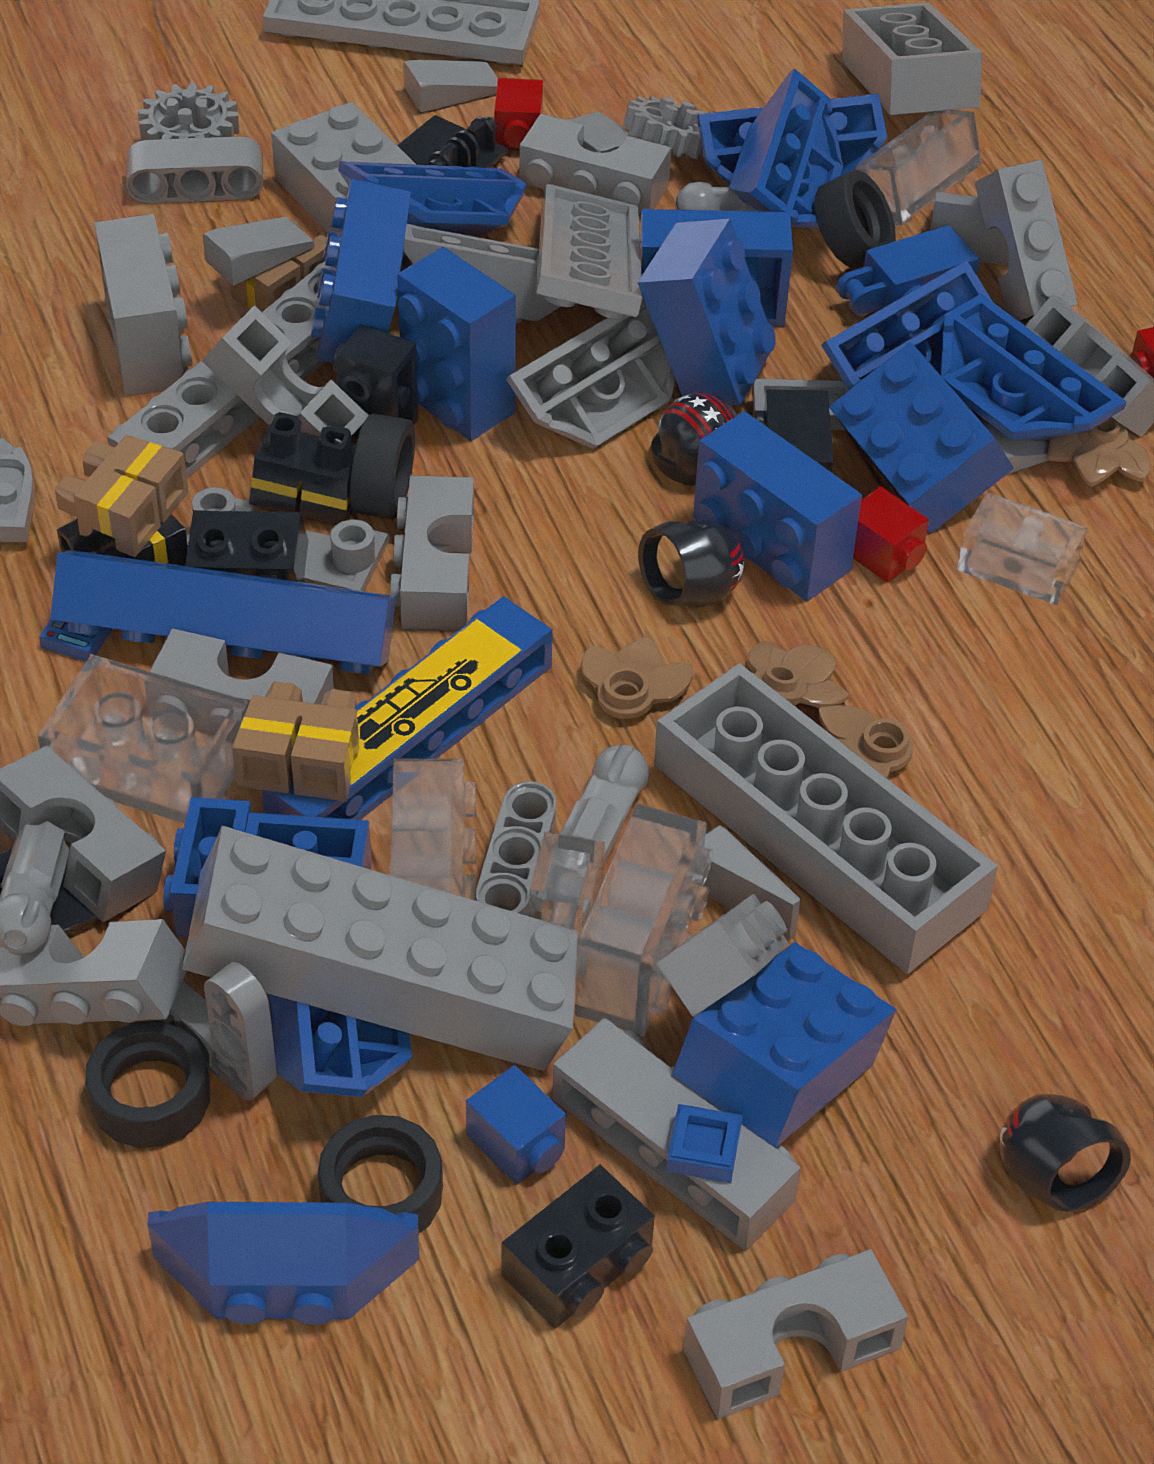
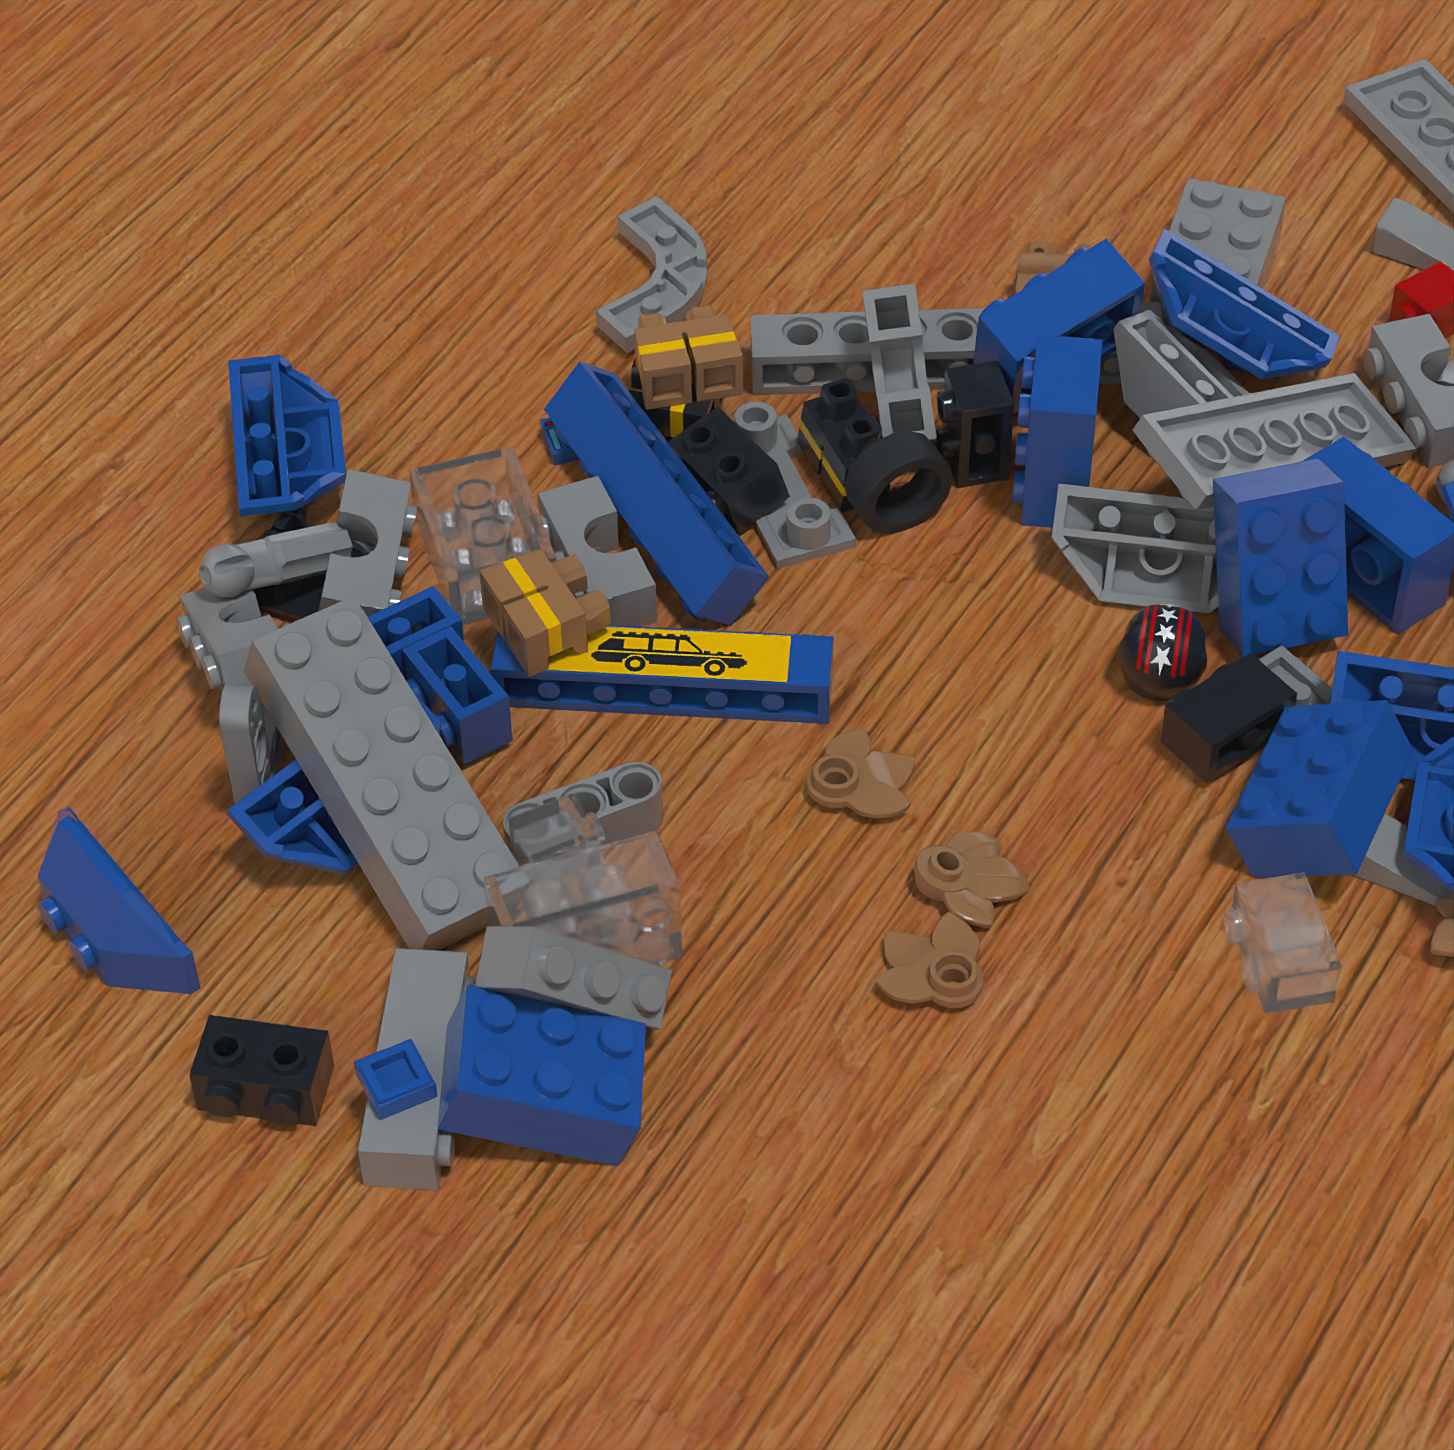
camera: 55 degrees right, 0 degrees up
black tyre [85,1021,210,1148] -> none
light grey brick [94,214,192,396] -> none
light grey beam [126,136,263,203] -> none
light grey gear [138,83,240,141] -> none
light grey slope [203,216,315,286] -> none
black tyre [318,1115,443,1233] -> none
light grey arch [390,476,474,631] -> none
clear brick [390,759,476,901] -> none
black hinge [397,115,508,168] -> none
blue brick [466,1065,566,1185] -> none
light grey piece [543,745,649,899] -> none
black helmet [638,520,744,607] -> none
light grey brick [654,663,998,974] -> none
light grey arch [683,1249,909,1420] -> none
light grey slope [684,826,800,940] -> none
blue brick [693,411,862,602] -> none
red brick [853,486,929,583] -> none
black helmet [999,1094,1131,1212] -> none

